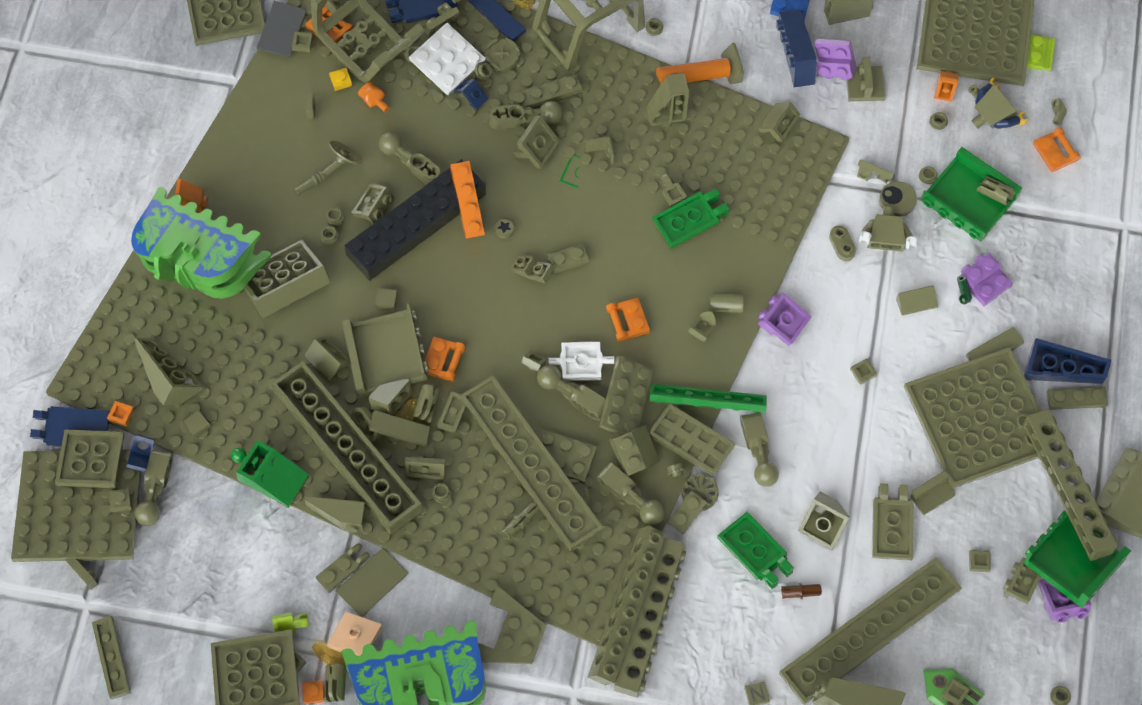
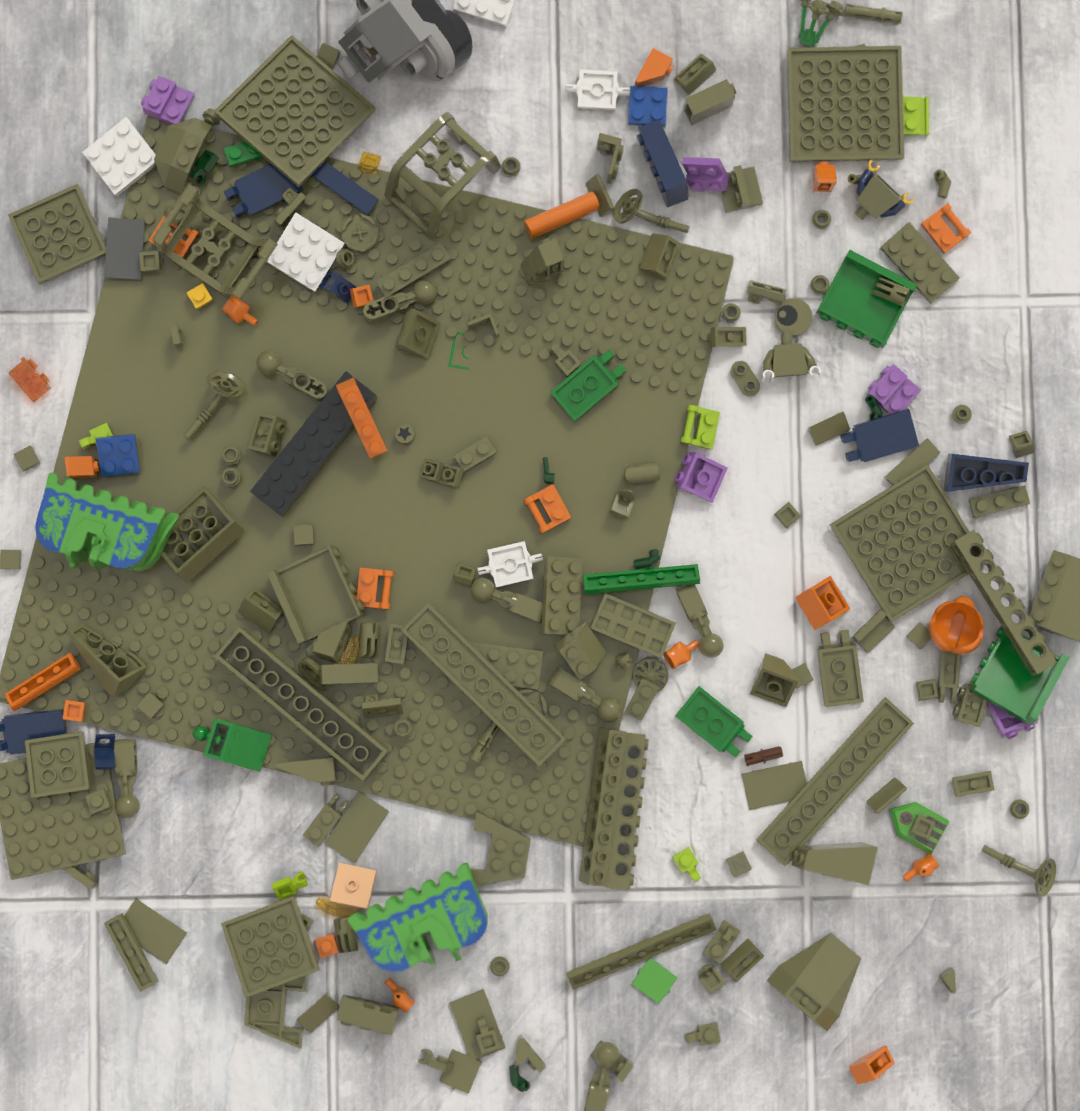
camera: 10 degrees left, 20 degrees up
none -> olive tile [0,550,21,569]
none -> orange brick [4,653,81,711]
none -> clear orange bracket [9,357,51,402]
none -> olive tile [13,445,40,472]
none -> lime plate [79,423,113,449]
none -> blue plate [96,434,141,476]
none -> olive window [124,899,187,964]
none -> orange plate [349,285,373,308]
none -> dark green hand [543,457,555,484]
none -> olive bracket [597,133,624,184]
none -> olive dish [613,189,690,233]
none -> dark green arm [634,549,661,569]
none -> orange piece [663,640,699,669]
none -> lime plate [672,846,701,882]
none -> lime plate [680,405,720,450]
none -> olive hinge [708,327,746,347]
none -> olive plate [721,303,741,322]
none -> olive window [742,761,807,810]
none -> olive tile [792,663,814,689]
none -> orange slope [795,576,850,630]
none -> dark blue tile [840,409,919,462]
none -> olive slope [866,778,907,813]
none -> olive plate [880,222,960,304]
none -> olive tile [906,622,931,649]
none -> orange piece [929,596,984,655]
none -> olive hinge [938,650,961,704]
none -> olive plate [952,405,972,424]
none -> olive plate [952,771,995,797]
none -> olive slope [1009,431,1034,458]

